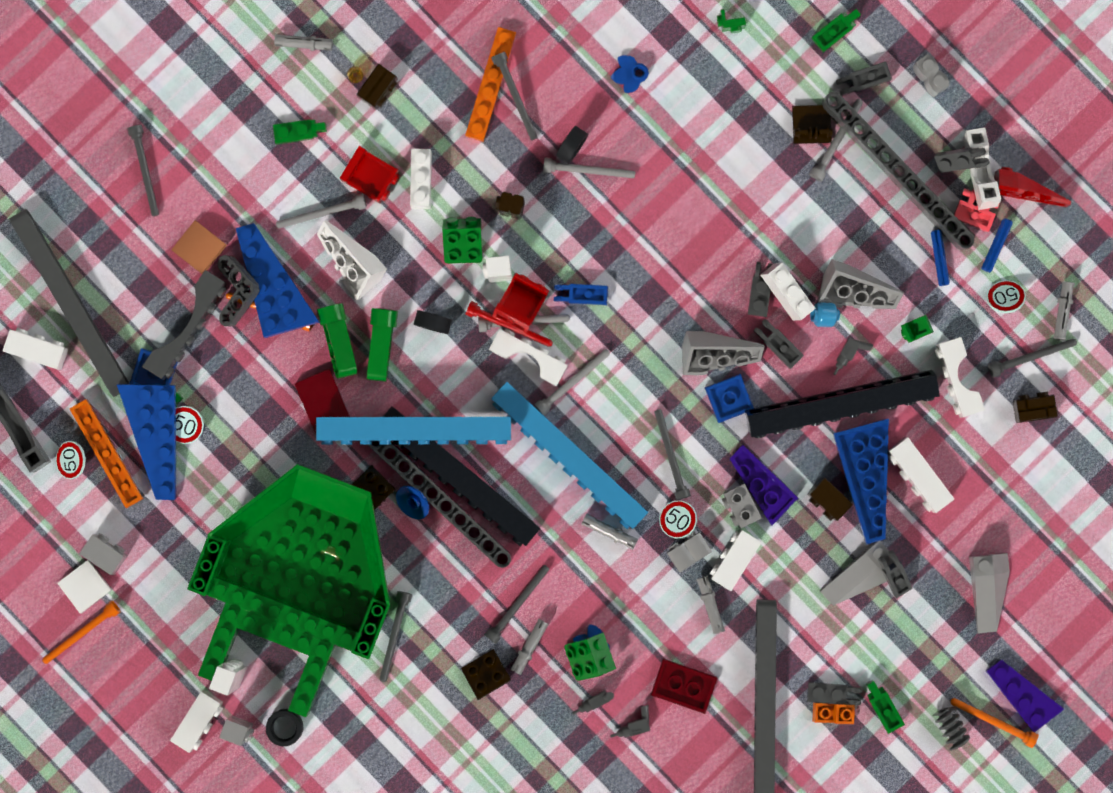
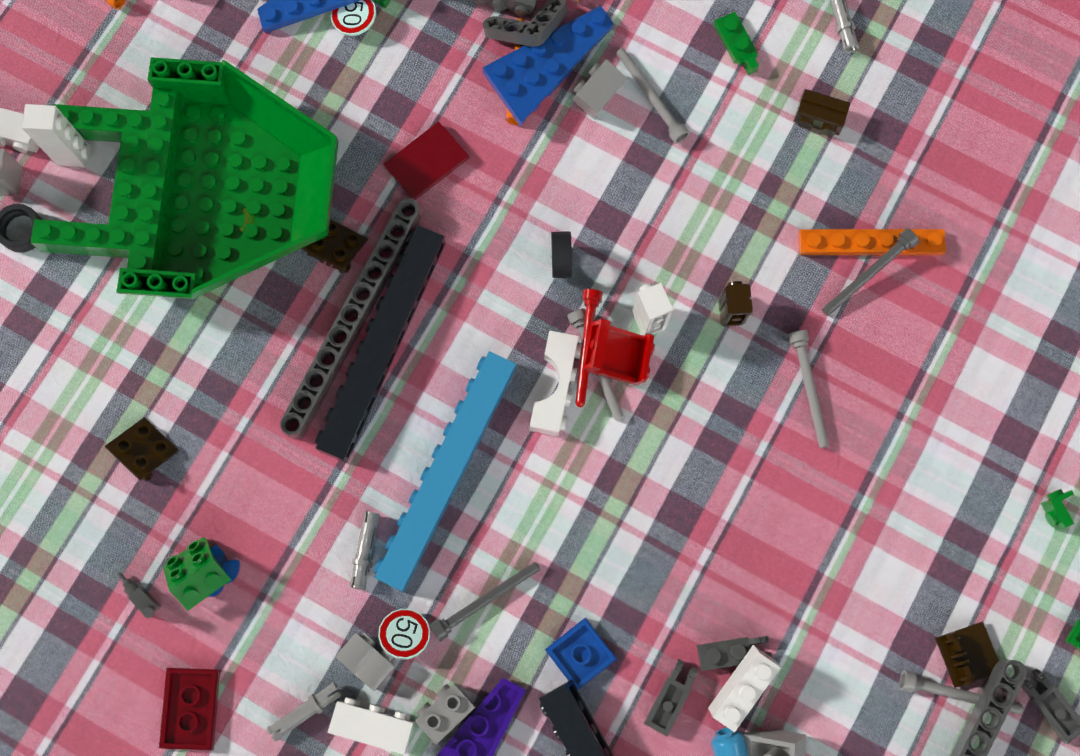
camera: 65 degrees right, 10 degrees down
dark azure brick [316,417,511,445] -> none
white wedge [317,220,387,300] -> none
green beam [317,303,357,378] -> none
red panel [340,146,401,204] -> none
clear yellow hinge [347,66,364,83] -> none
green beam [367,308,398,382] -> none
dark grey piece [380,591,412,682] -> none
blue dish [396,486,429,520] -> none
white brick [410,149,432,209] -> none
green bracket [442,217,482,264] -> none
dark grey piece [484,565,550,644] -> none
light grey pin [511,618,549,675] -> none
light grey piece [534,349,610,416] -> none
blue hinge [554,284,608,306] -> none
black tyre [556,126,588,164] -> none
dark grey piece [610,705,650,738] -> none
blue plate [611,55,649,93] -> none
light grey wedge [682,331,765,375] -> none
none -> light grey brick [572,59,627,118]

